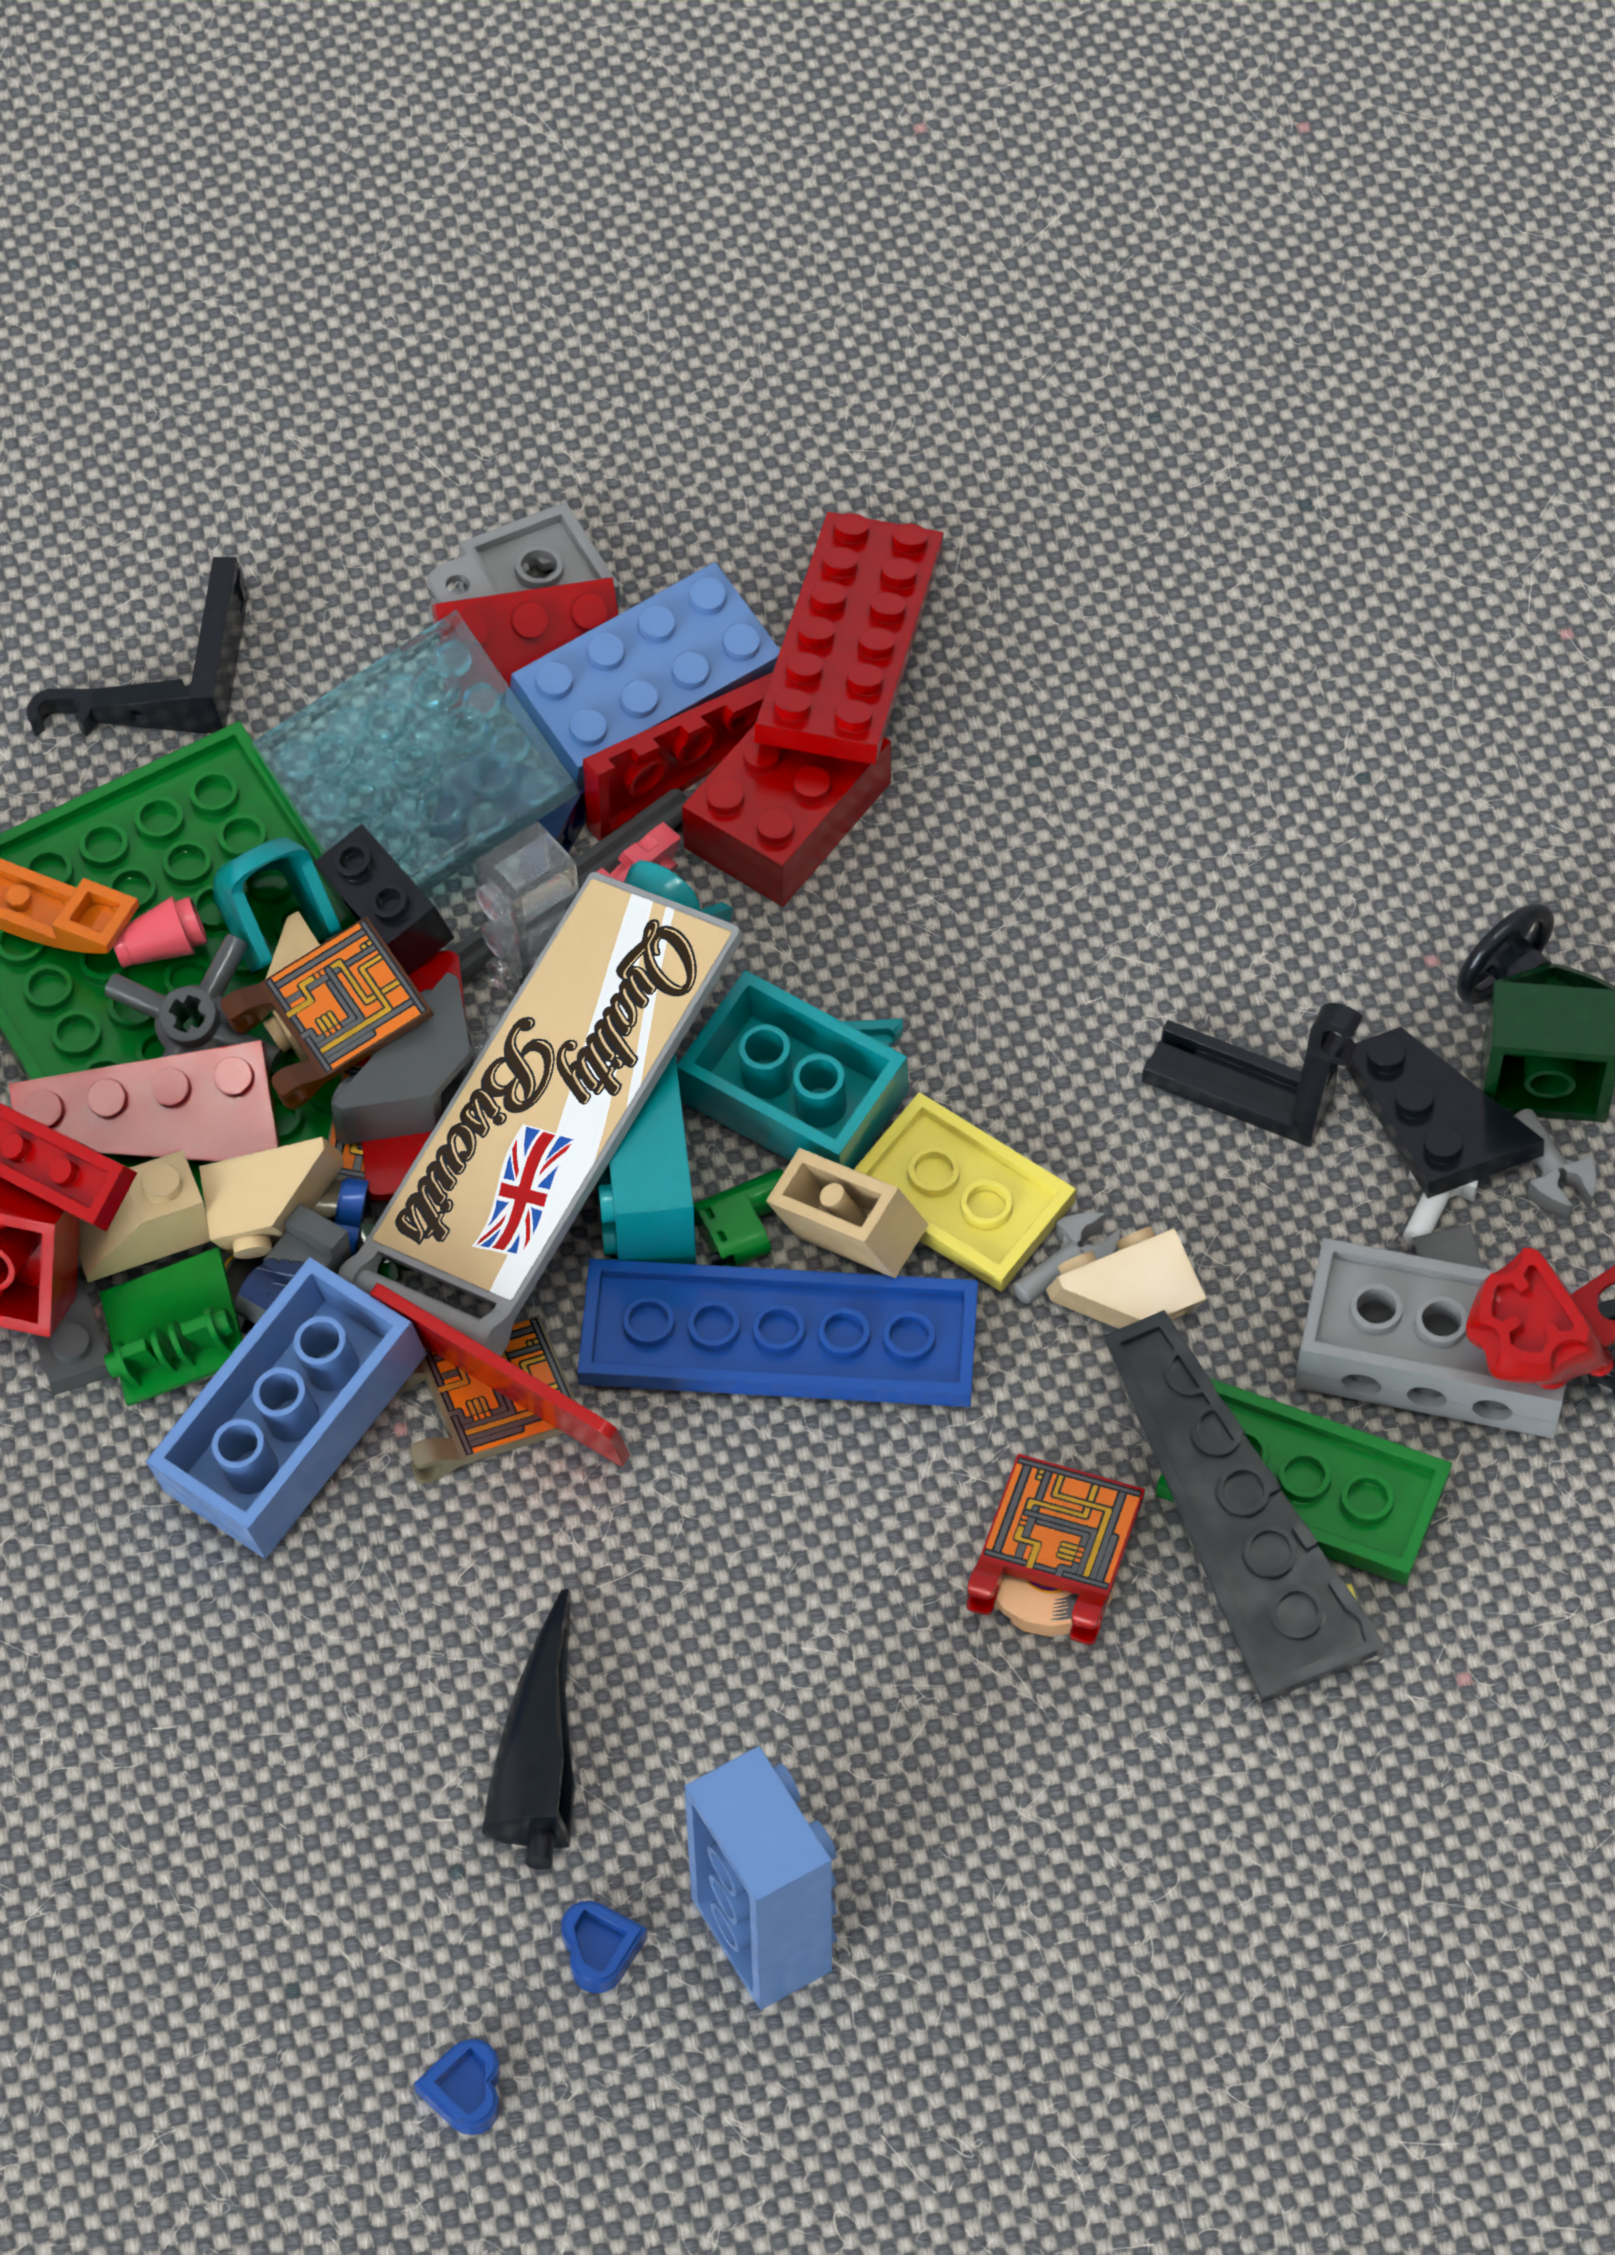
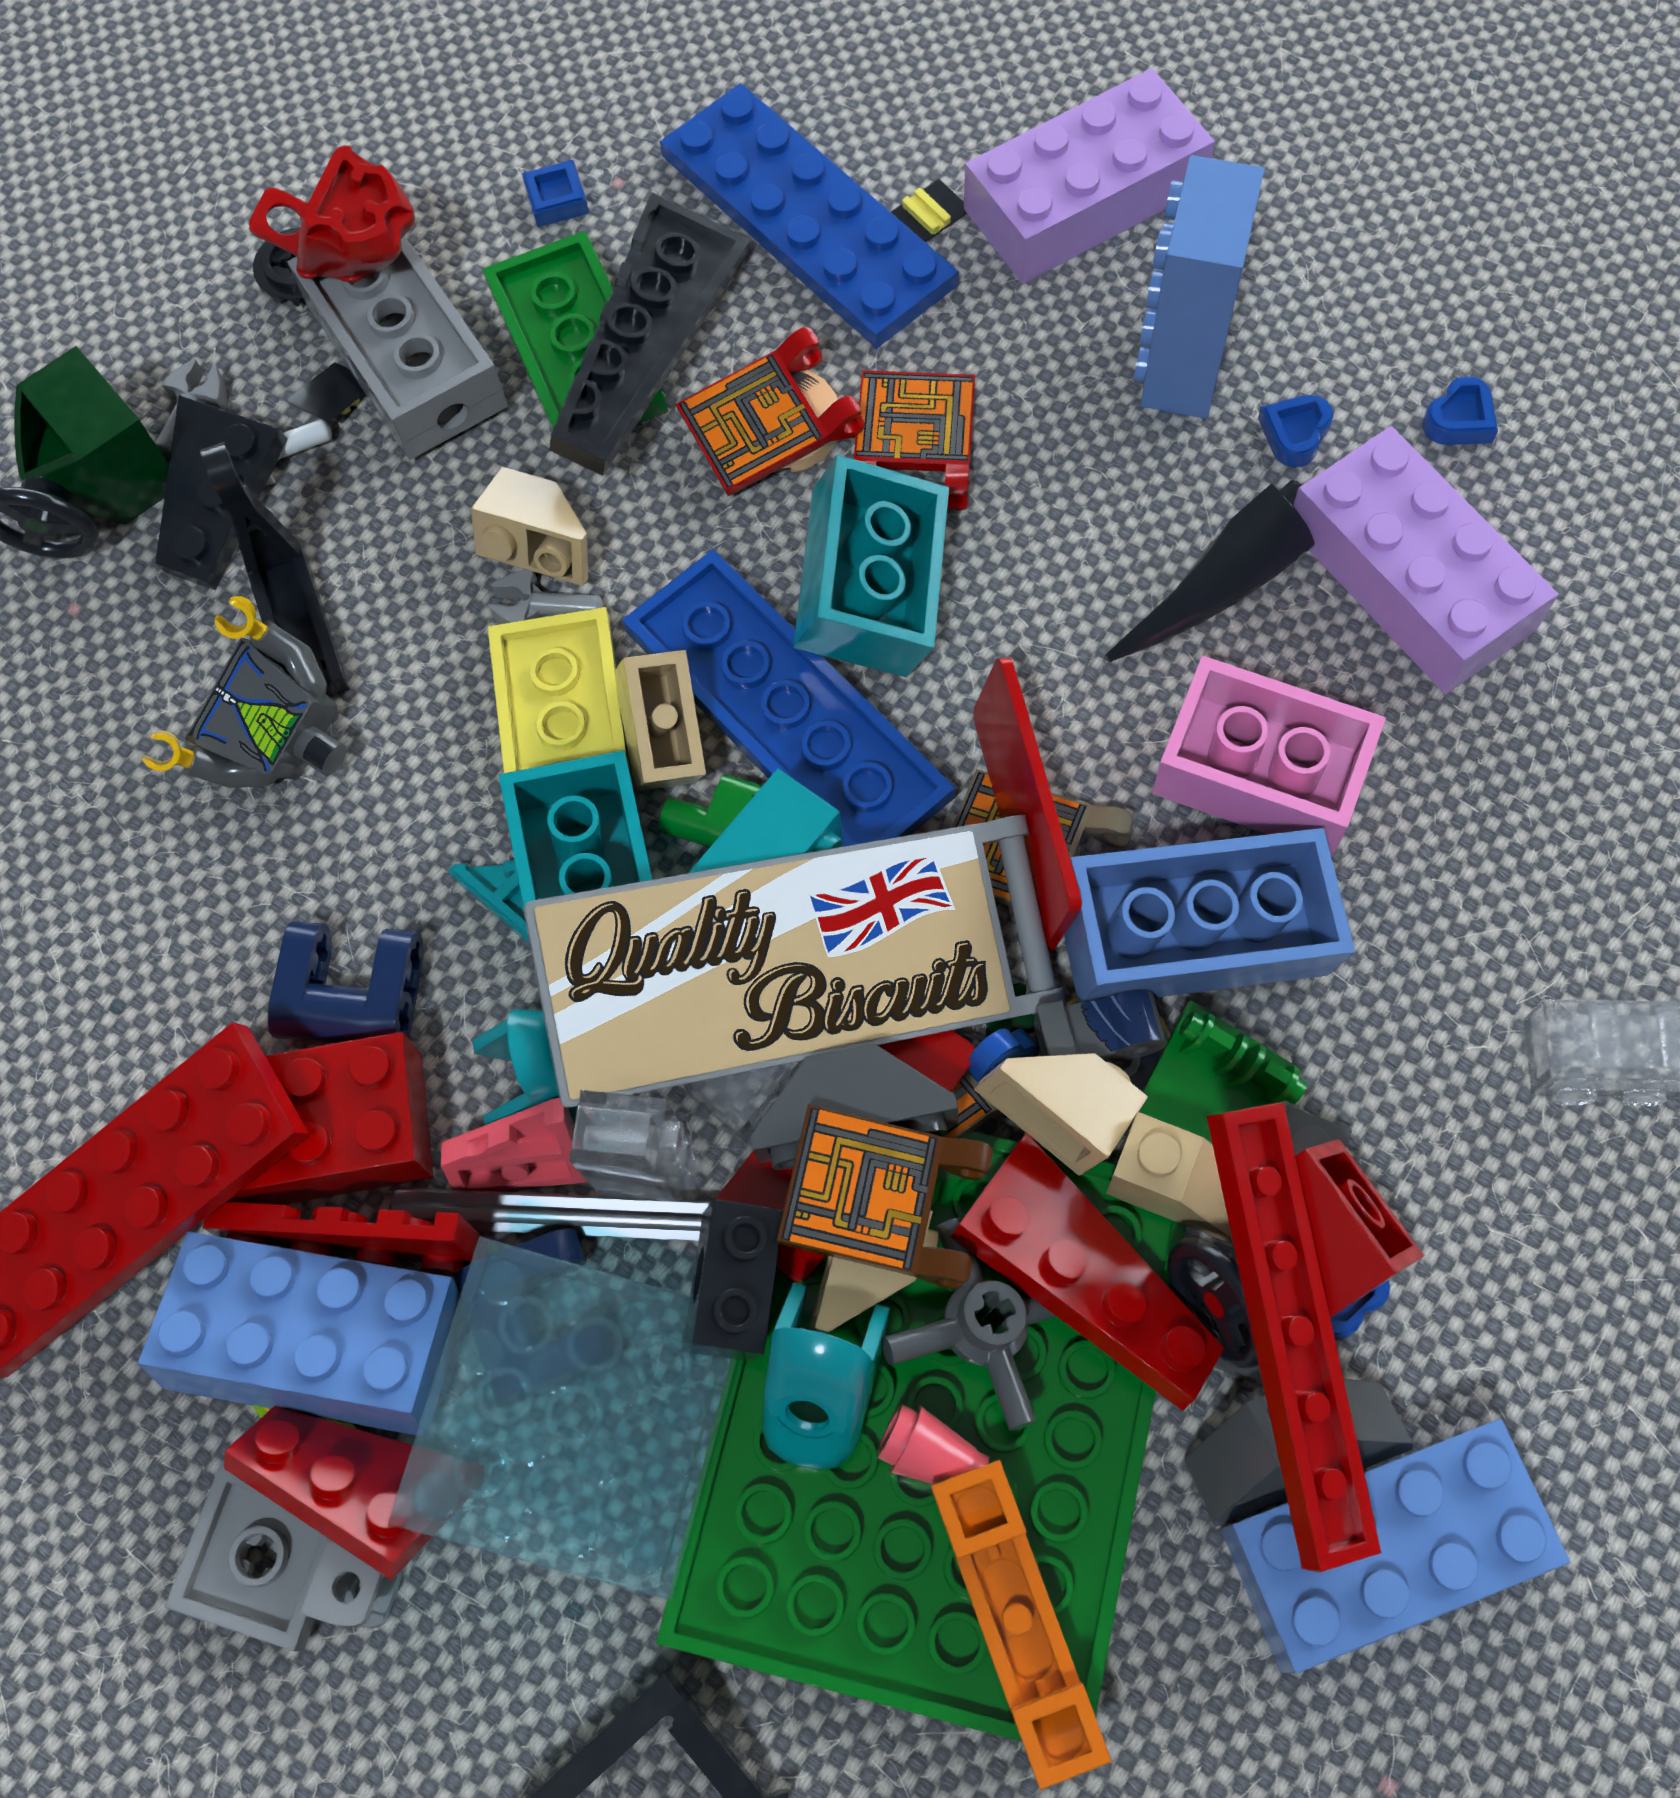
camera: 130 degrees left, 10 degrees up
none -> dark grey torso [142,596,347,788]
none -> dark blue connector [268,921,424,1043]
none -> blue tile [521,160,589,227]
none -> blue plate [659,83,959,349]
none -> teal brick [793,454,949,677]
none -> flag [854,370,975,510]
none -> piece [891,179,967,242]
none -> lavender brick [964,68,1215,284]
none -> bright pink brick [1152,655,1386,857]
none -> lavender brick [1293,426,1559,695]

